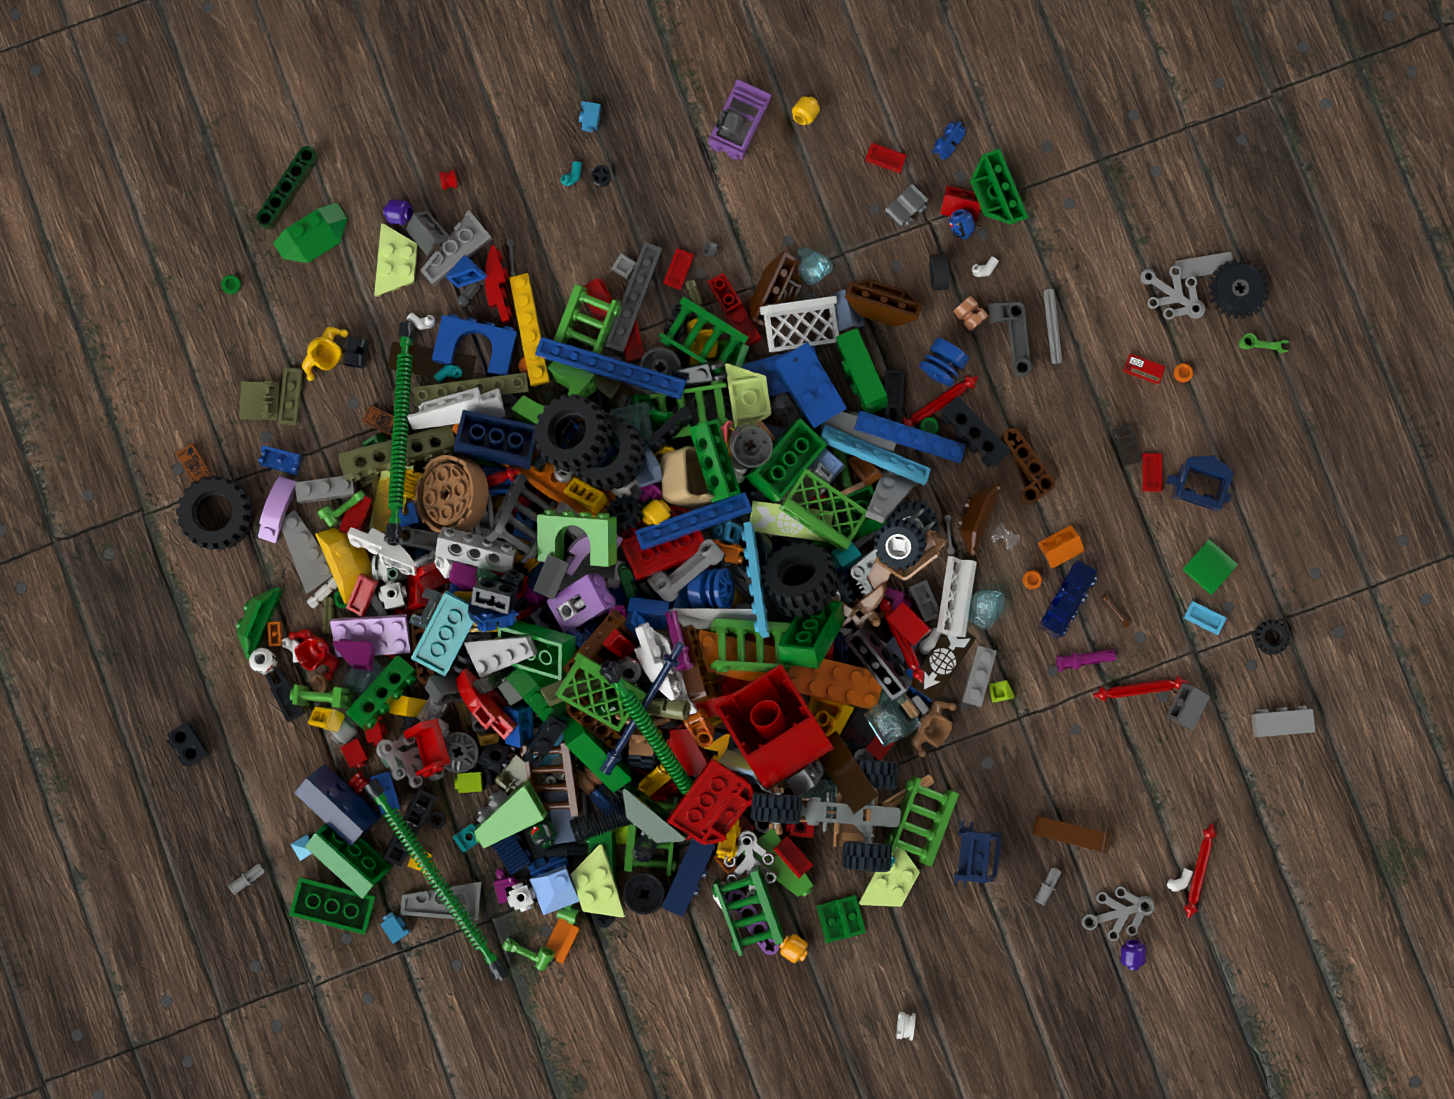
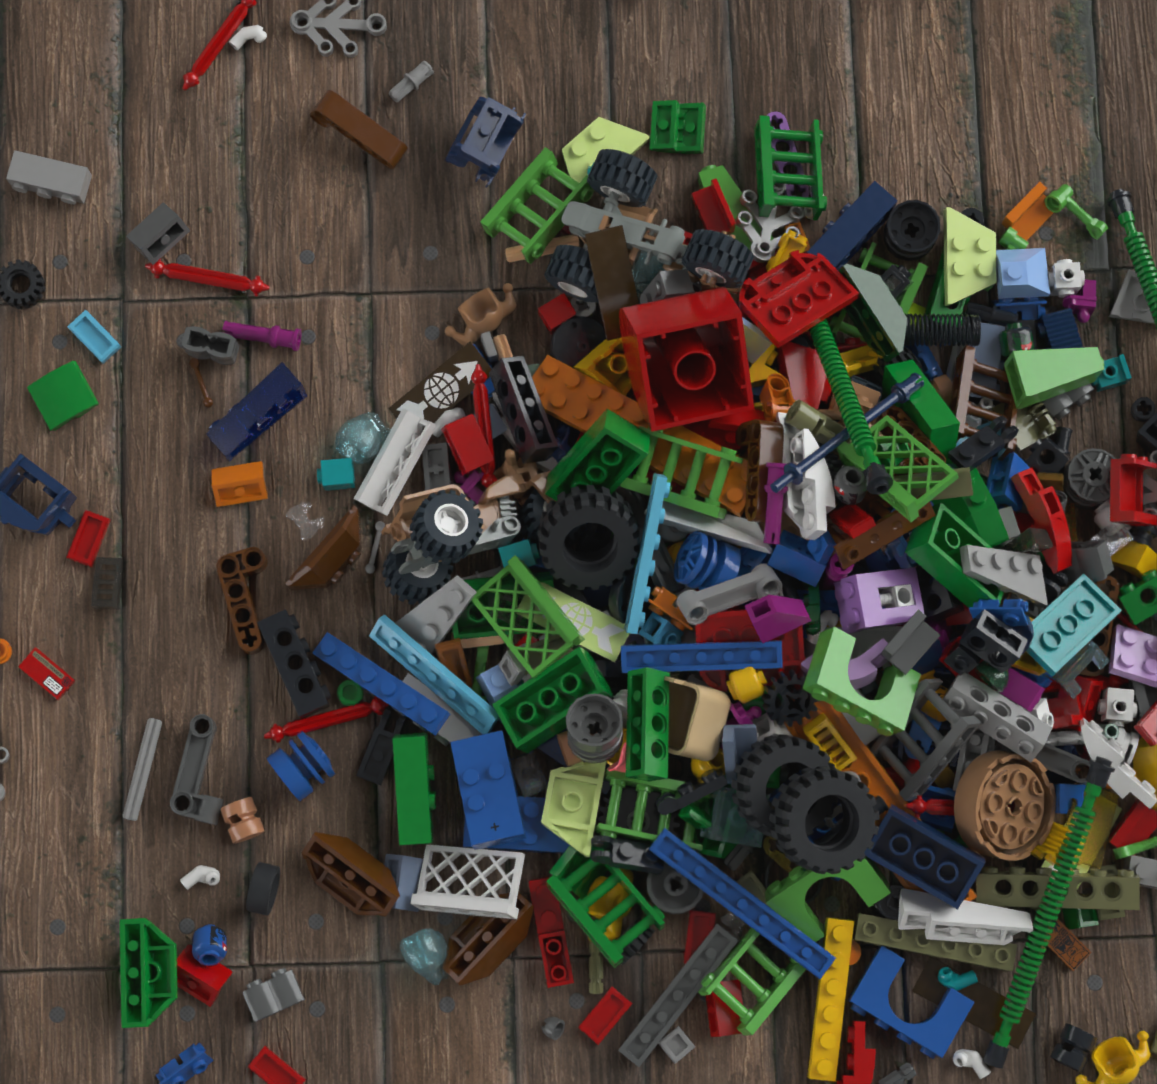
camera: 165 degrees left, 5 degrees down
lime brick [455,772,484,793] -> none
light orange head [779,934,809,963] -> none
clear light blue panel [864,694,922,747] -> none
light grey brick [961,646,997,707] -> none
lime slope [989,680,1015,703] -> none
orange plate [1023,570,1042,590] -> none
none -> dark grey brick [181,326,239,365]
none -> teal brick [317,458,356,491]
none -> magenta slope [745,594,811,643]

